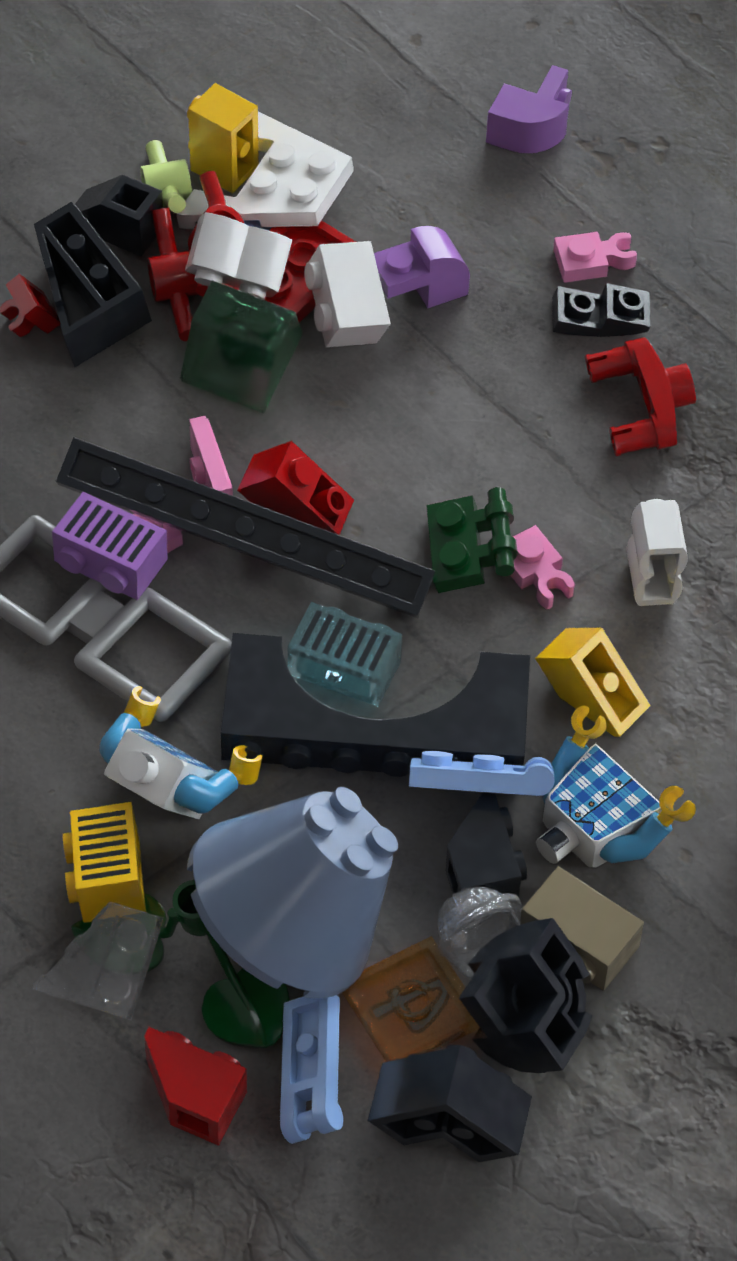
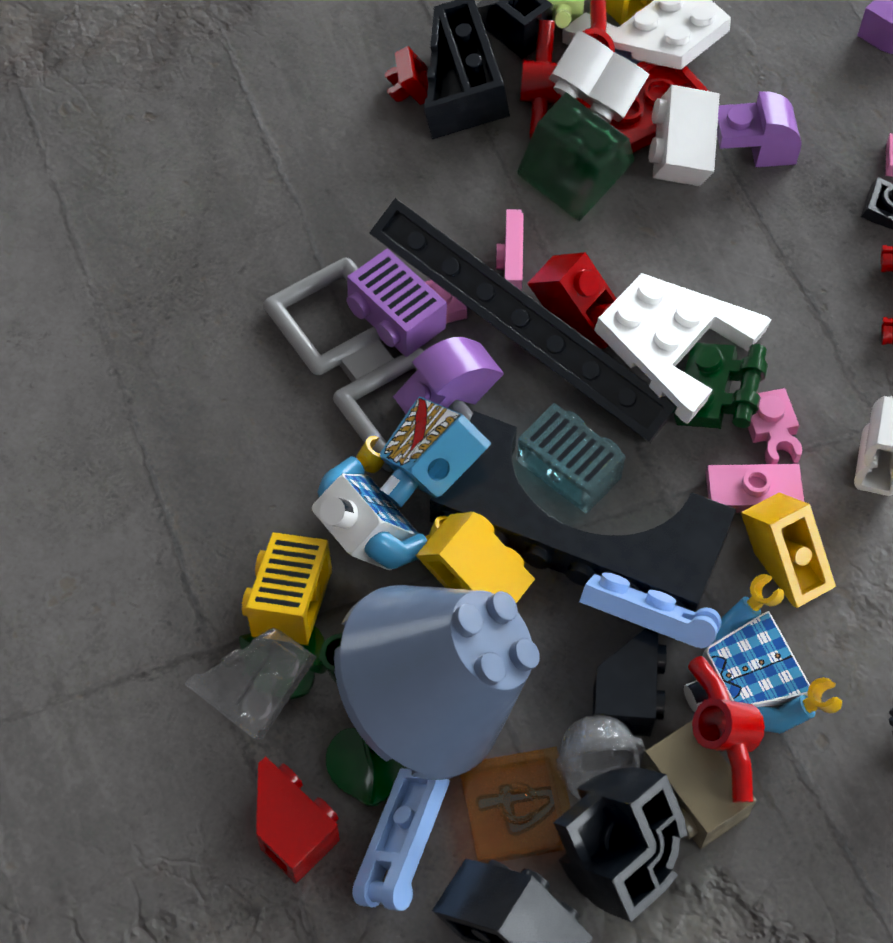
camera: 20 degrees right, 5 degrees up
none -> dark azure torso [379,396,491,508]
none -> medium lavender brick [393,337,504,414]
none -> yellow brick [416,512,535,603]
none -> white wing [594,273,772,424]
none -> red piece [688,656,765,803]
none -> bright pink plate [706,464,804,513]

